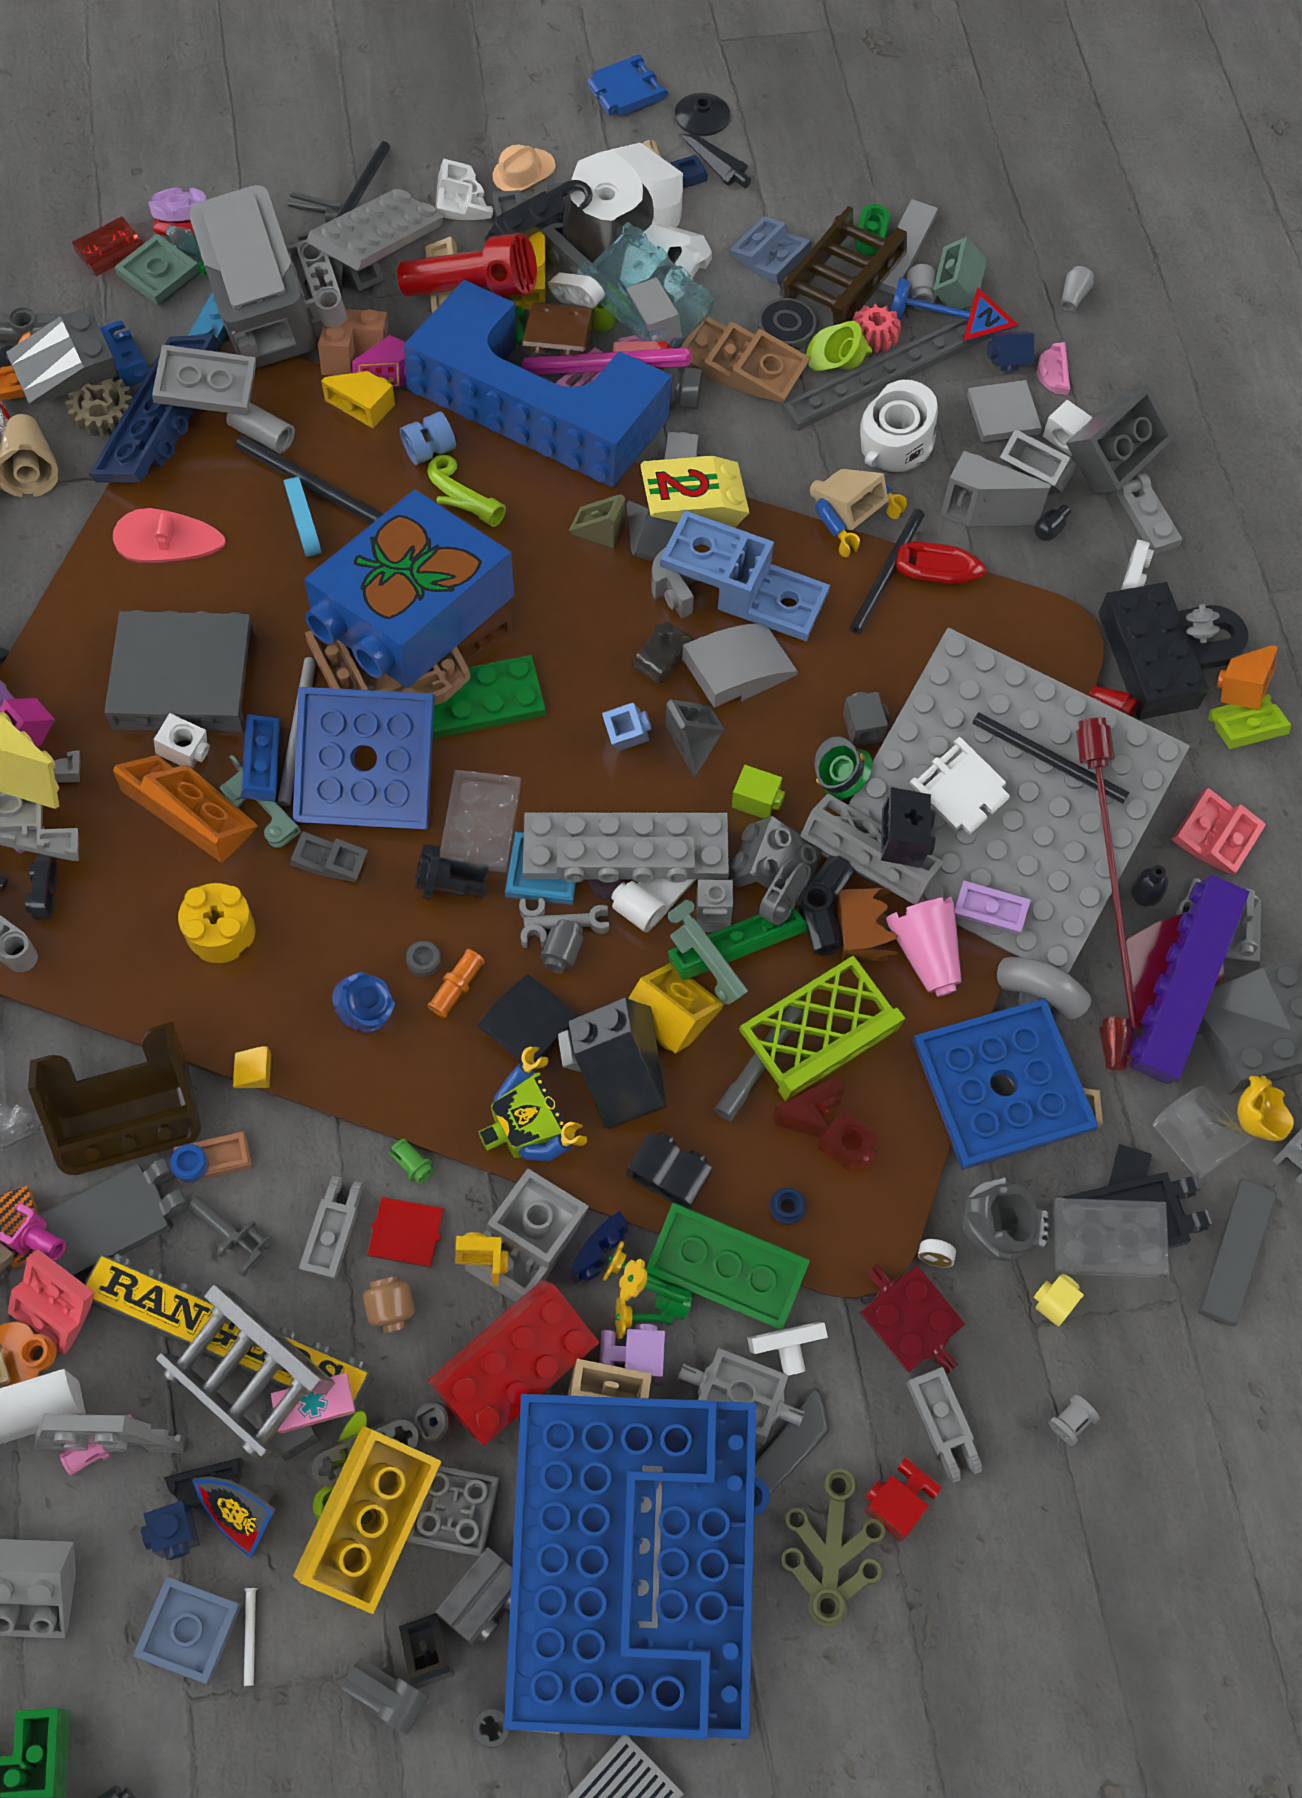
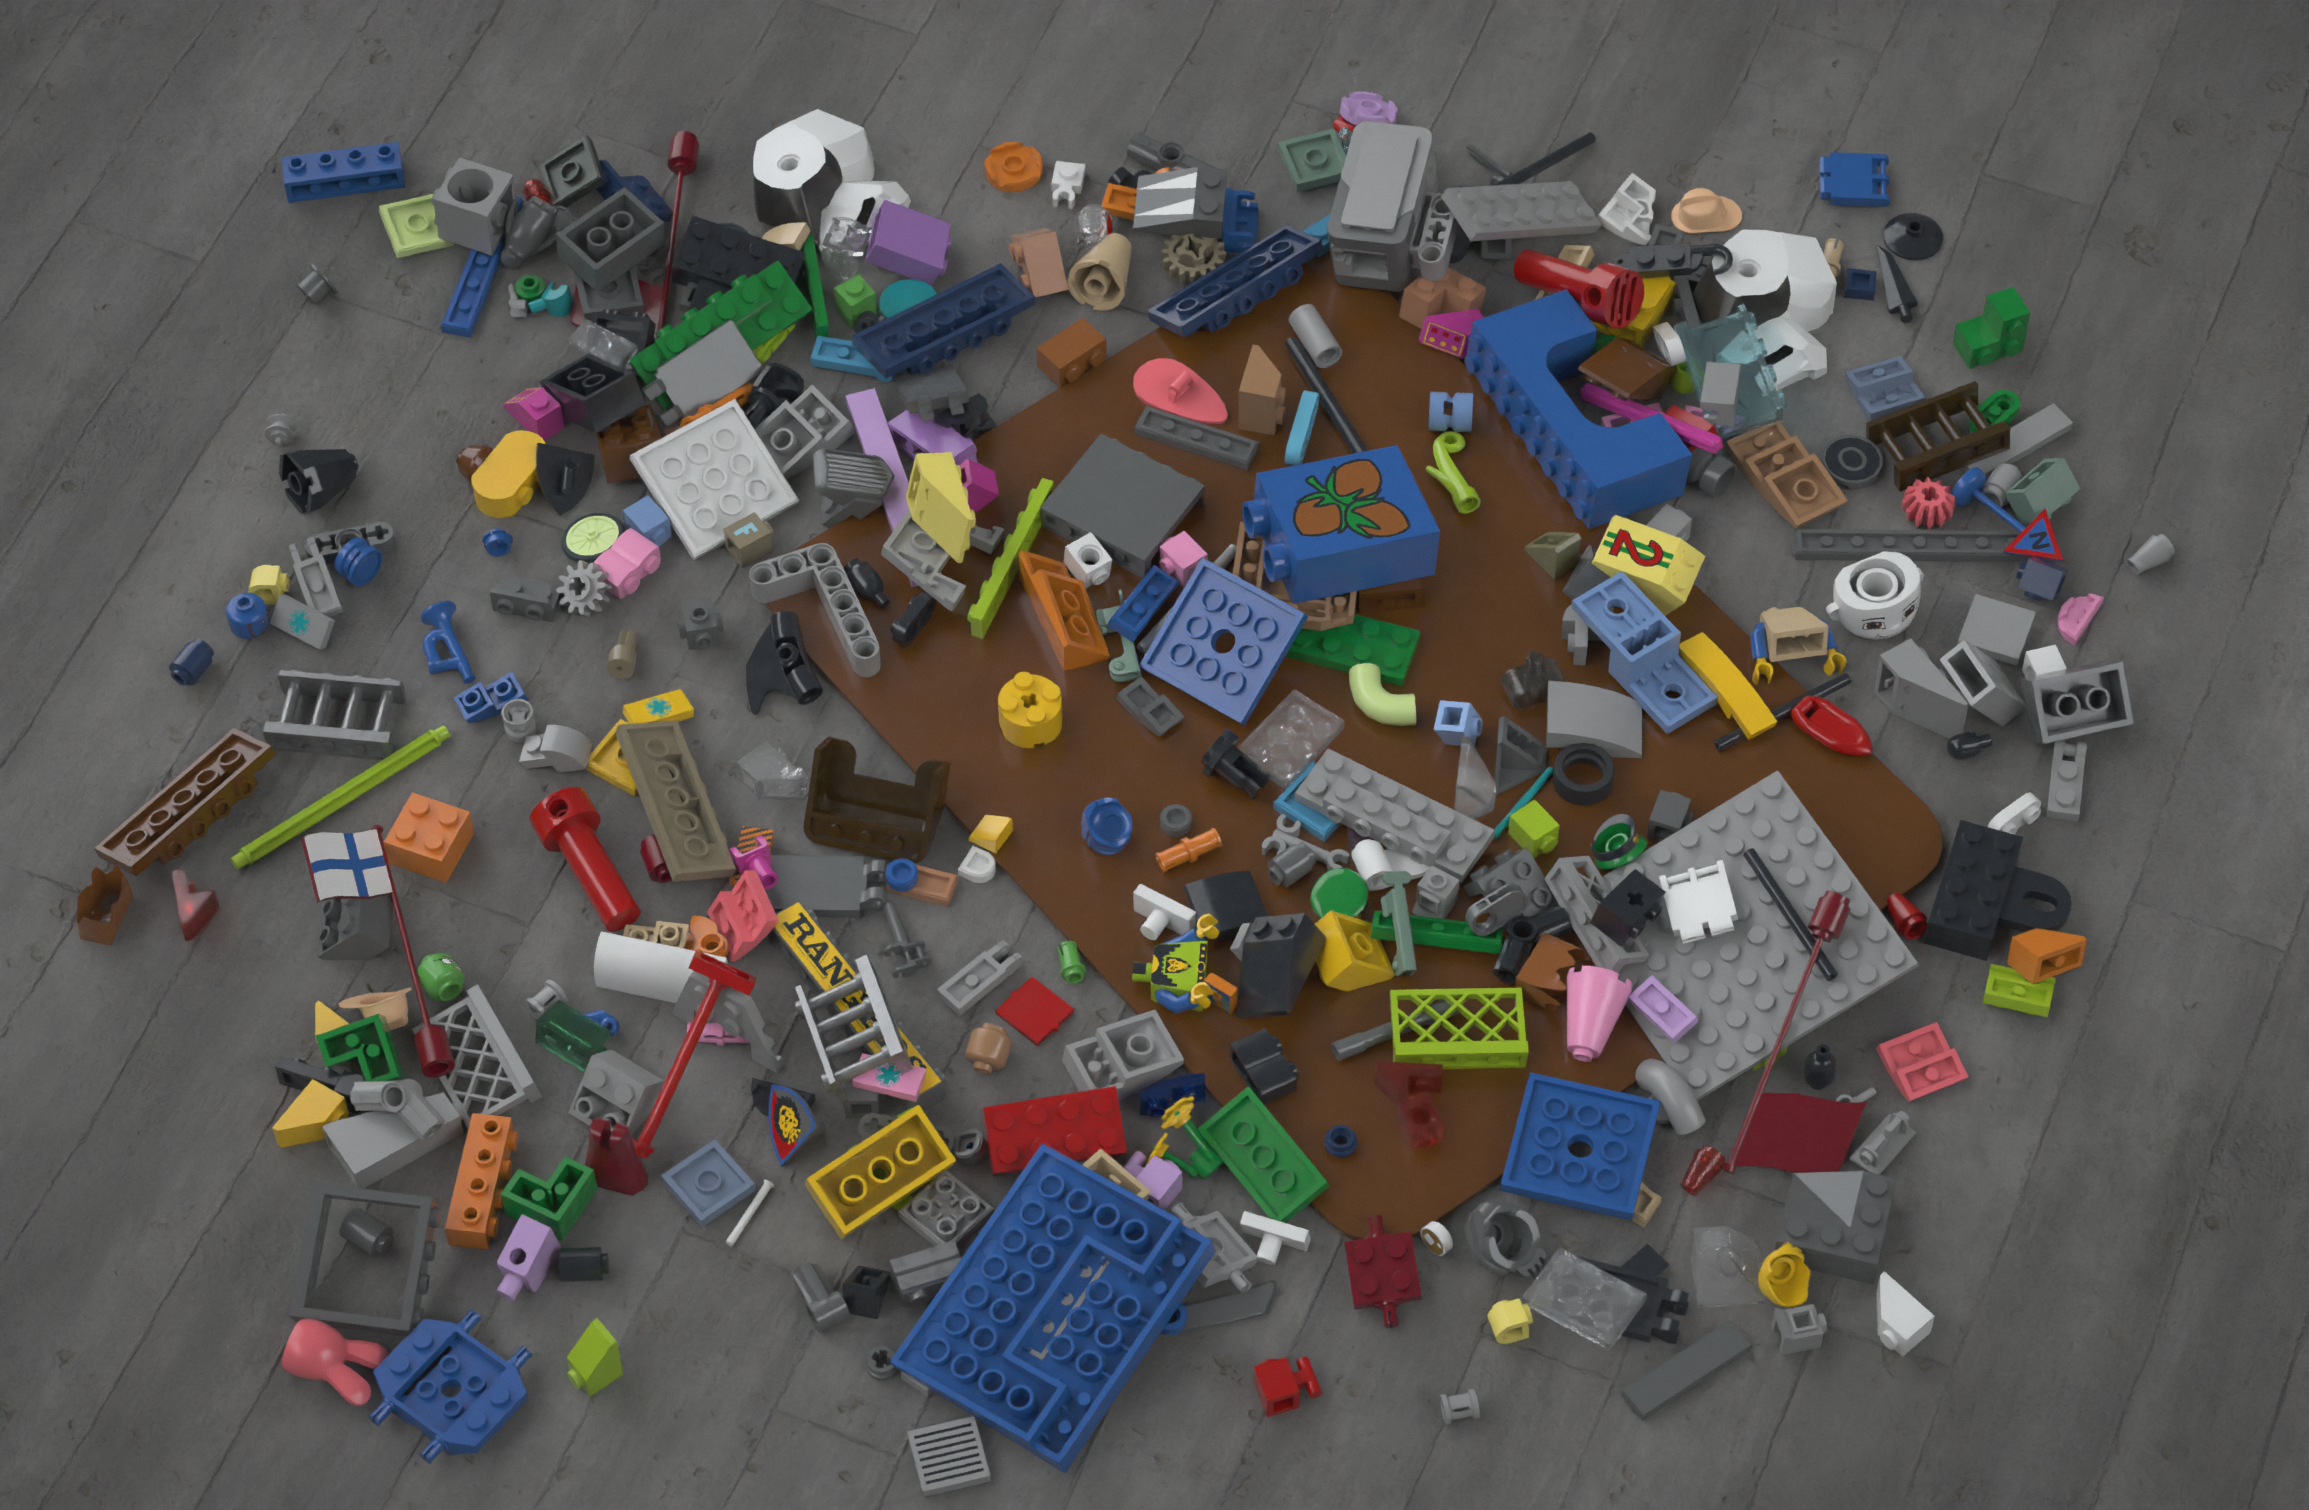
camera: 35 degrees right, 10 degrees down
clear red plate [72,216,144,276] -> none
dark blue brick [141,1500,200,1560] -> none
light grey plate [152,344,256,415] -> none
yellow slope [321,371,395,428] -> none
yellow bracket [455,1232,508,1286] -> none
olive plant [780,1468,885,1628] -> none
lime piece [806,321,872,371] -> none
light grey hinge [906,1367,983,1483] -> none
dark purple brick [1129,874,1250,1084] -> none
light grey wheel [1186,604,1220,643] -> none
none -> dark red piece [585,1118,648,1196]
none -> red tile [632,950,756,1159]
none -> white tile [958,846,996,883]
none -> lime plate [967,478,1054,639]
none -> dark orange brick [1036,318,1107,388]
none -> white tile [1133,884,1196,940]
none -> dark grey tile [1134,406,1259,471]
none -> bright pink brick [1159,531,1208,588]
none -> orange tile [1204,973,1237,1014]
none -> medium nougat slope [1238,345,1286,436]
none -> green piece [1310,868,1368,919]
none -> yellowish green cylinder [1349,663,1416,726]
none -> clear slope [1455,736,1496,819]
none -> teal axle [1493,767,1554,839]
none -> black tyre [1553,743,1615,806]
none -> yellow slope [1679,632,1777,740]
none -> green brick [1953,287,2030,369]

